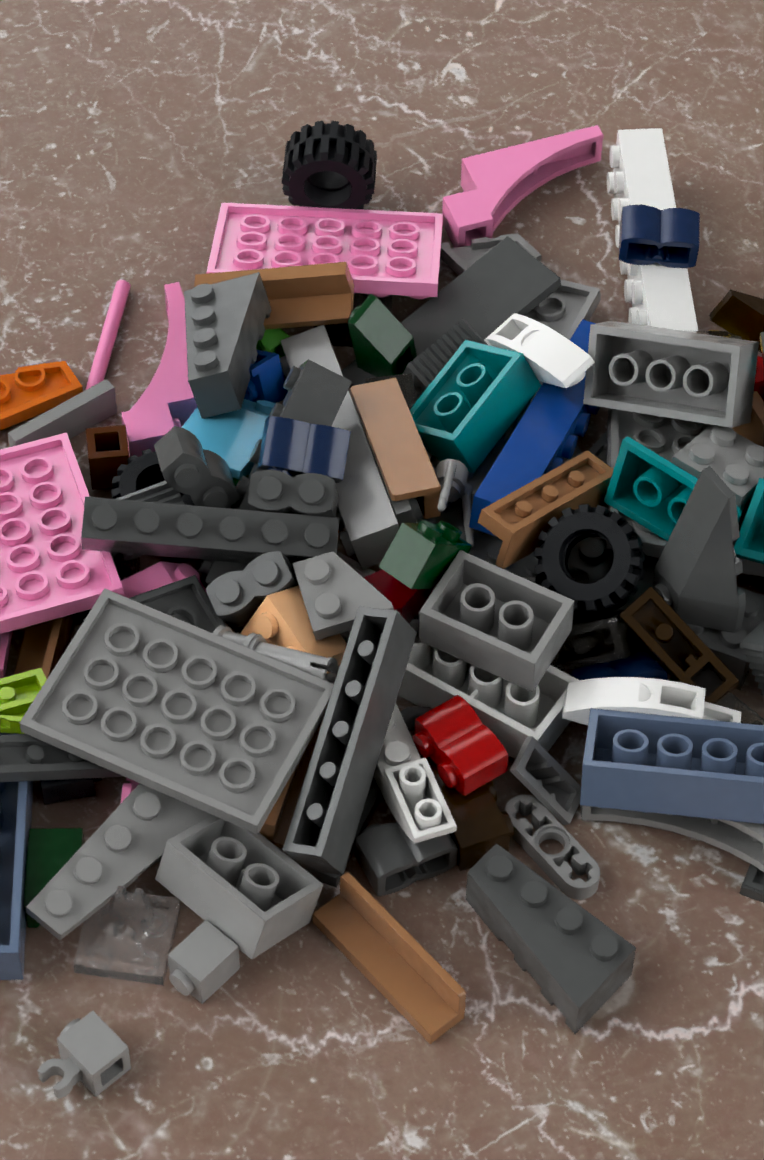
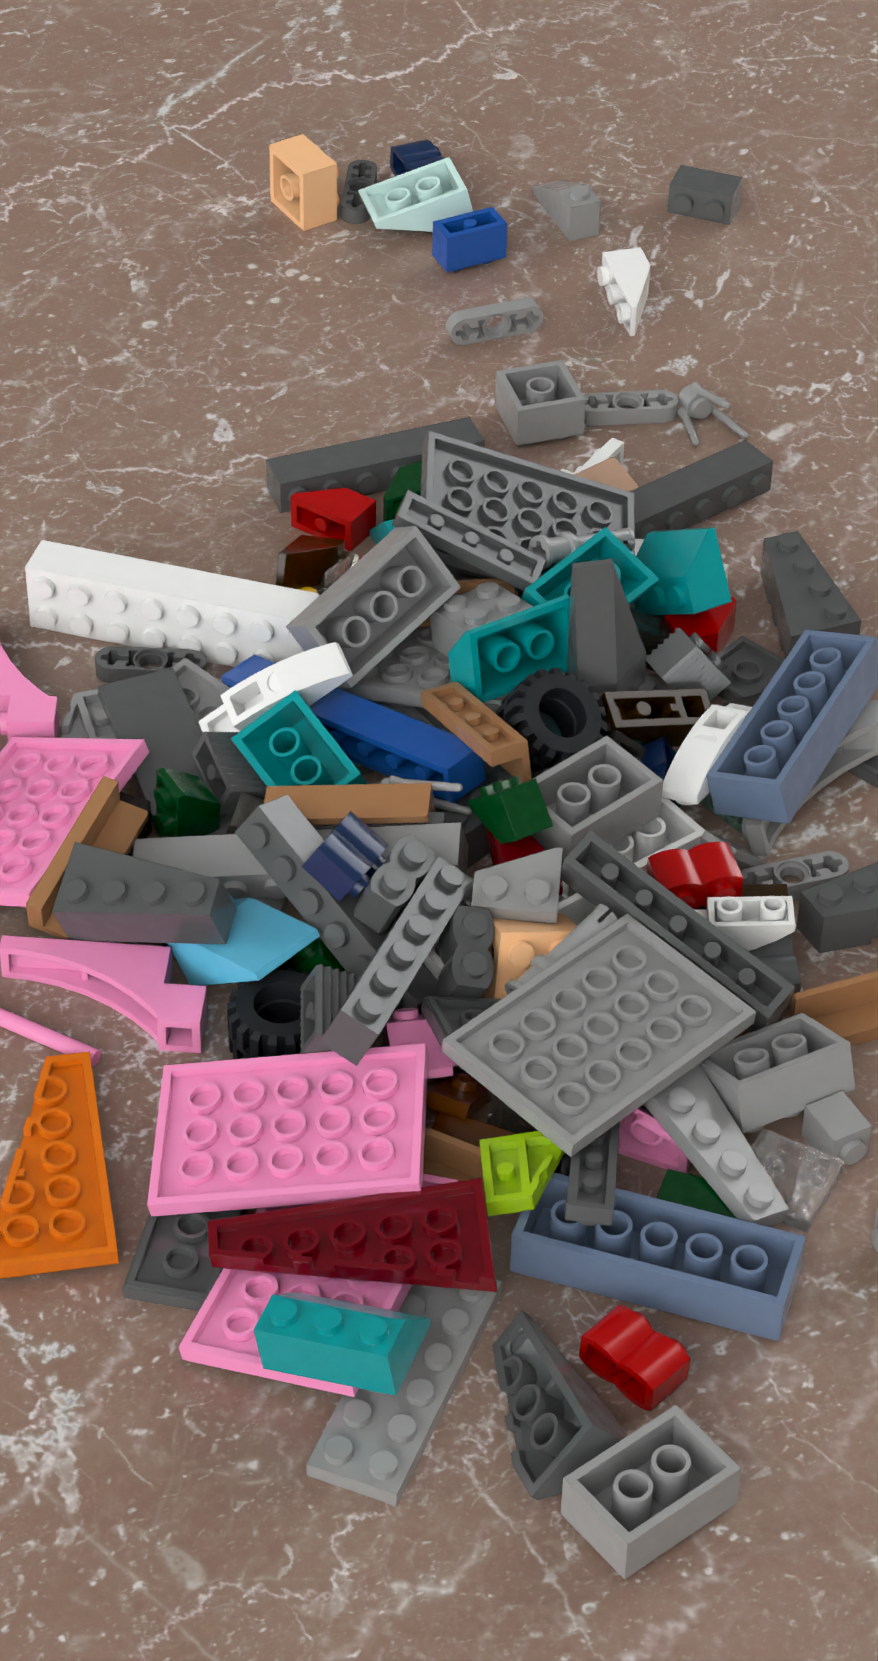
camera: 70 degrees left, 10 degrees down
light grey tile [8,379,117,447] -> none
reddish brown brick [85,425,129,490] -> none
dark grey brick [154,426,239,508] -> none
dark blue brick [618,205,700,268] -> none
none -> dark grey beam [95,646,207,683]

